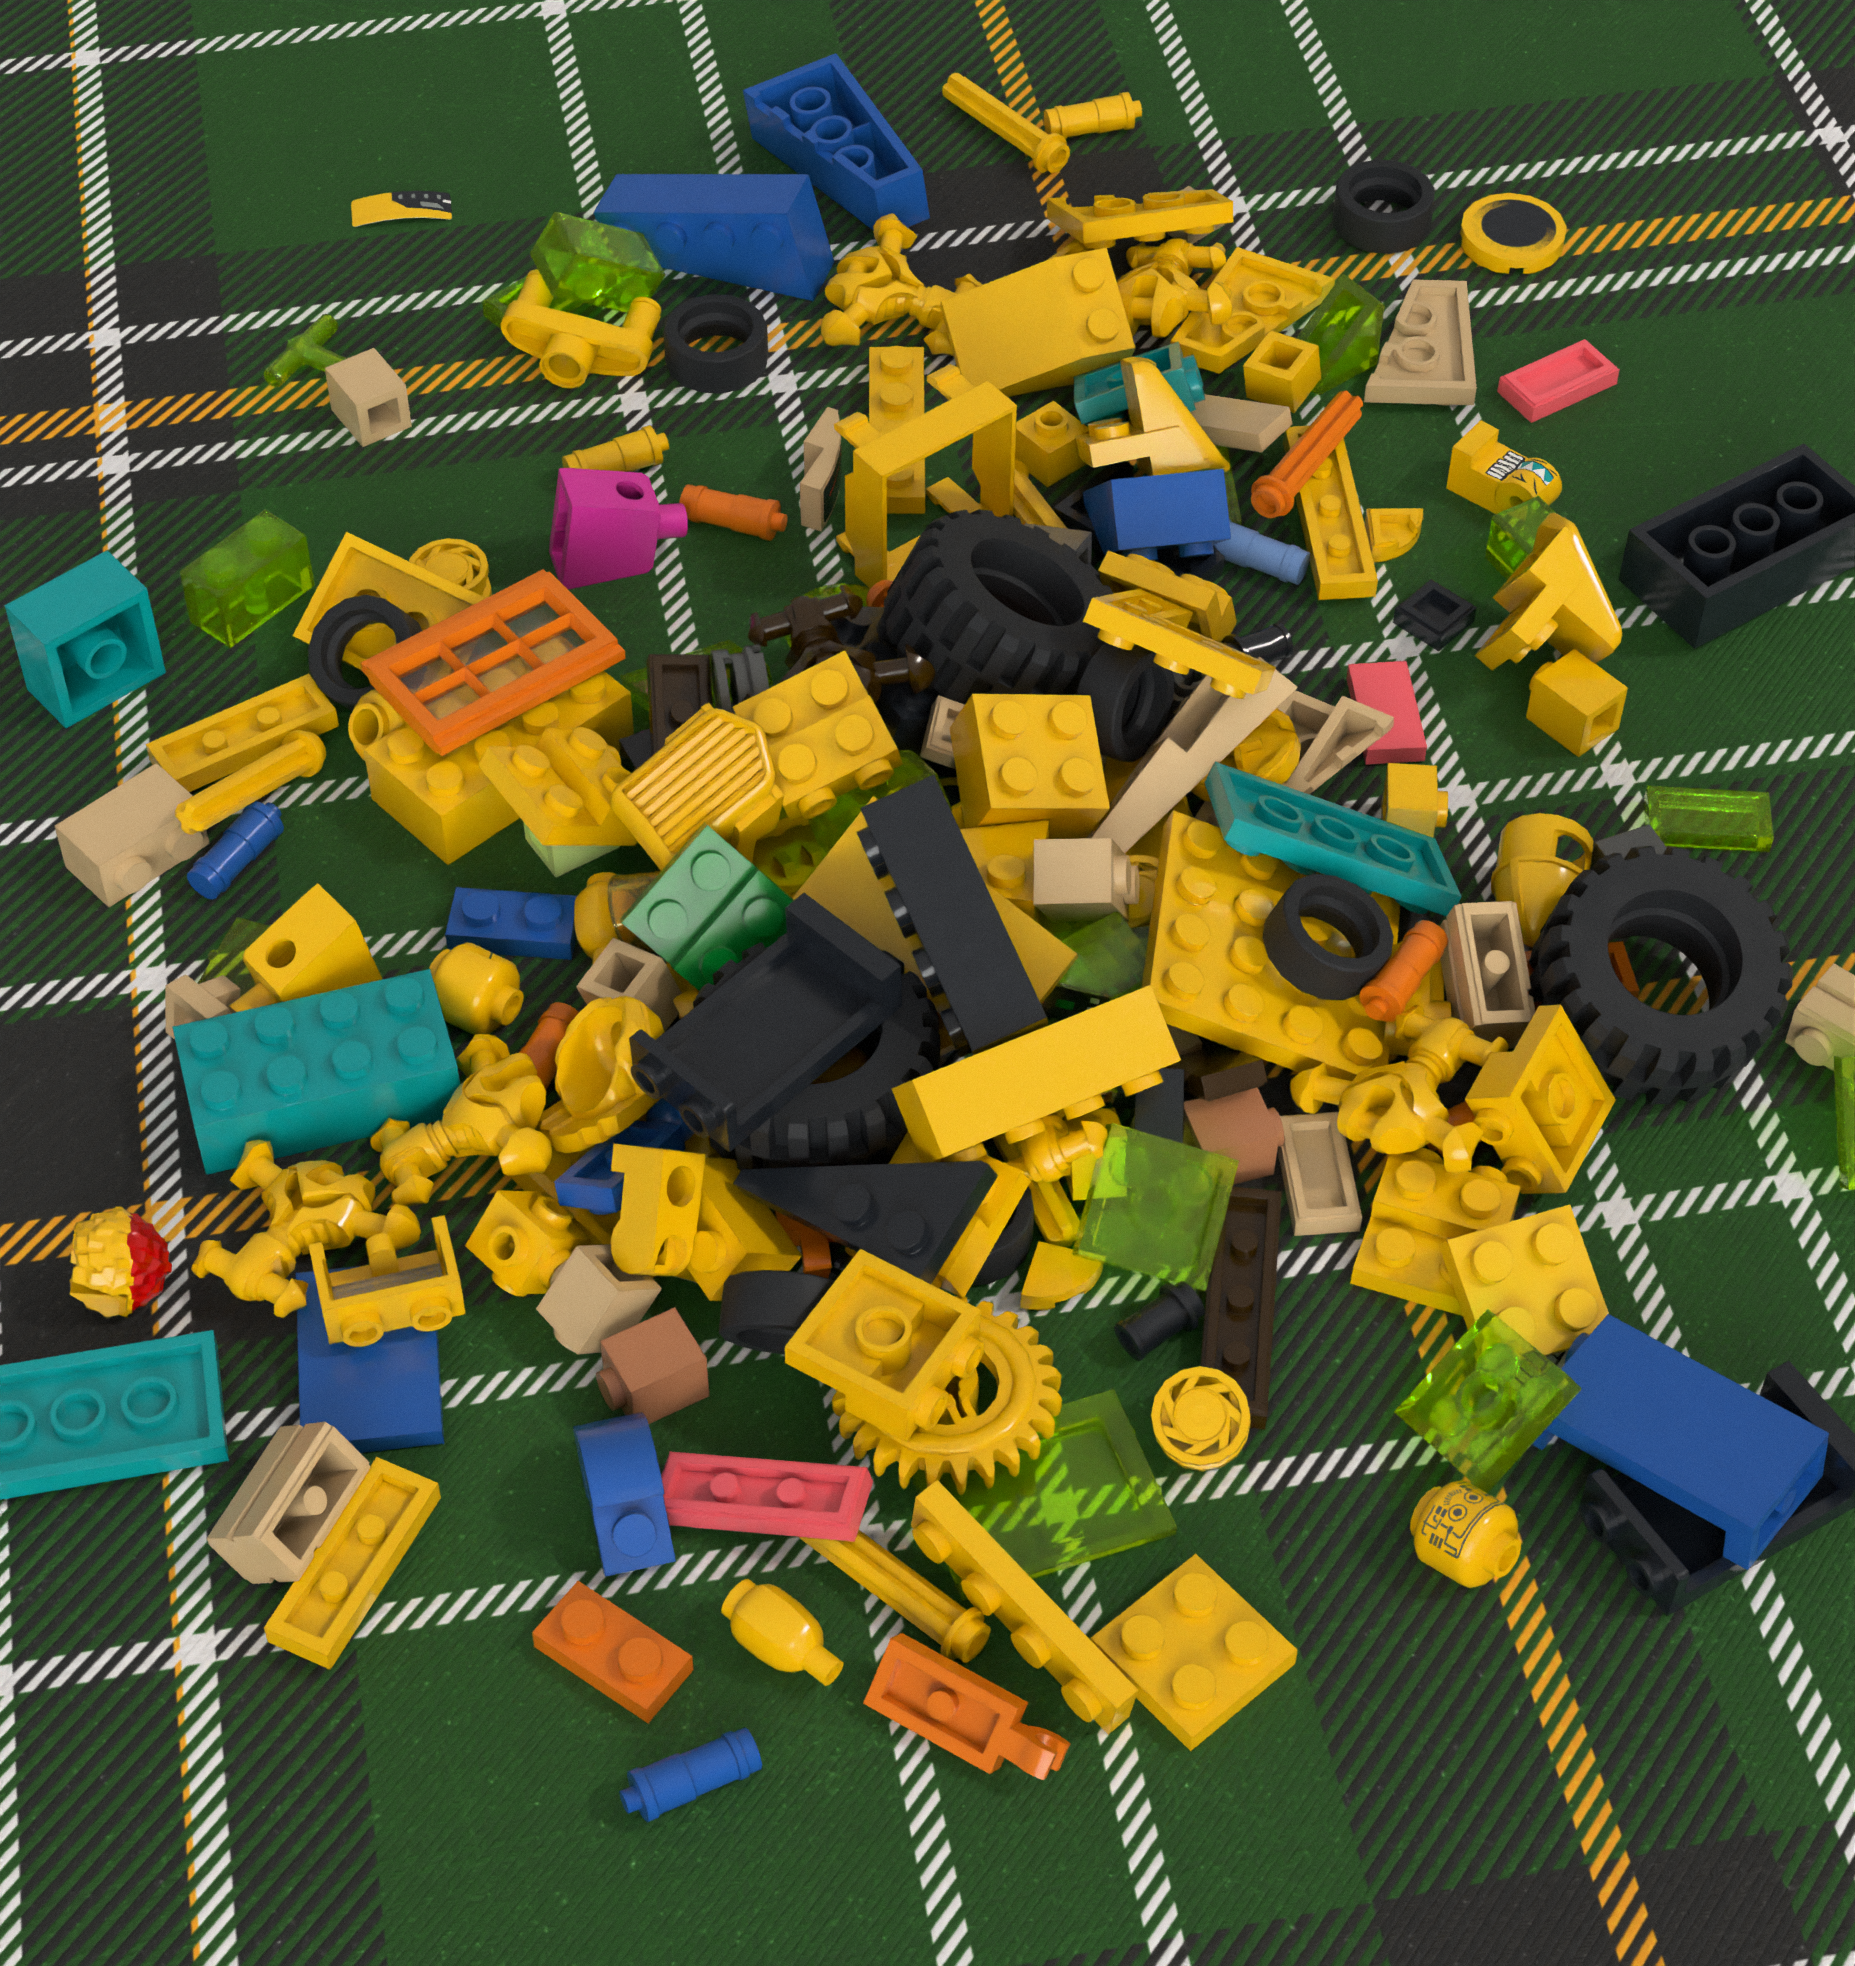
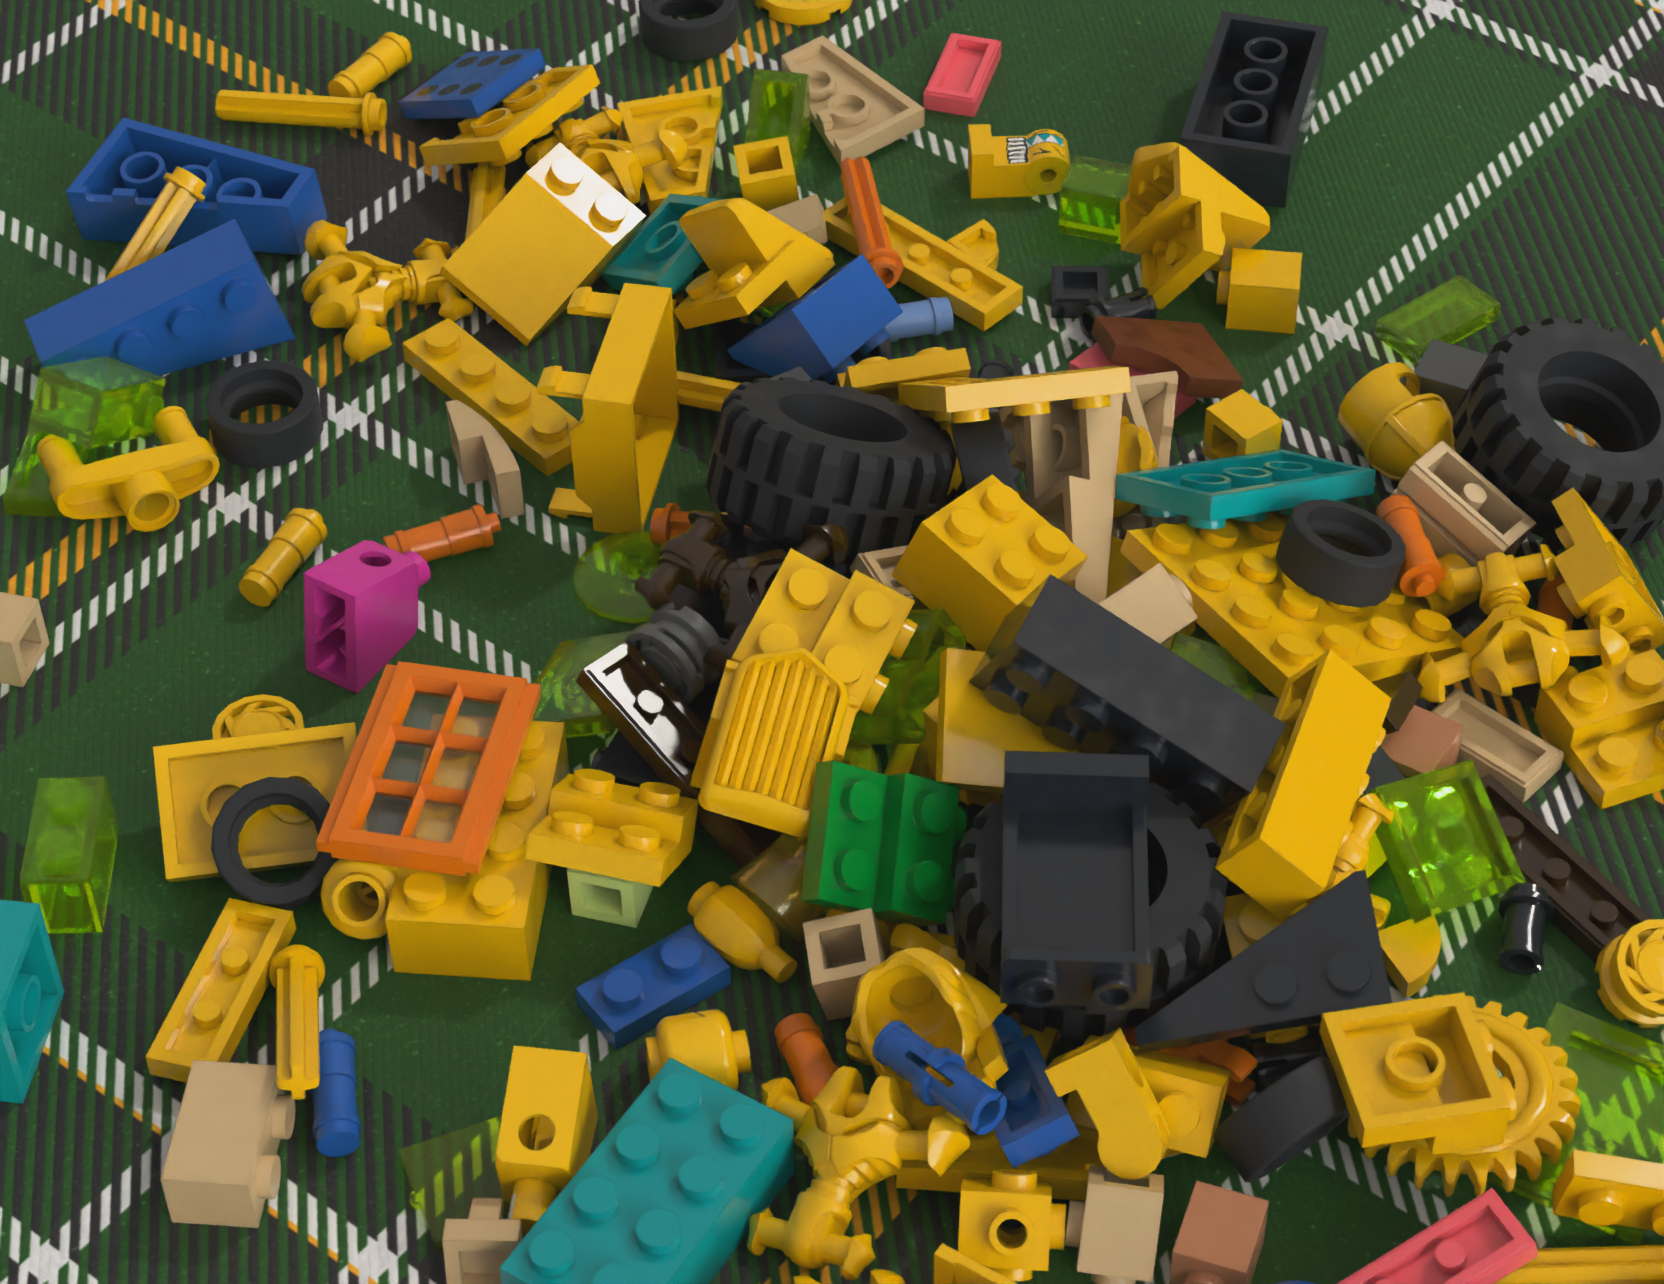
camera: 40 degrees left, 5 degrees down
none -> yellow axle [105,166,206,281]
none -> blue tile [399,48,546,120]
none -> blue pin [872,1021,1007,1135]
none -> black pin [1079,287,1157,340]
none -> copper tile [1091,315,1244,399]

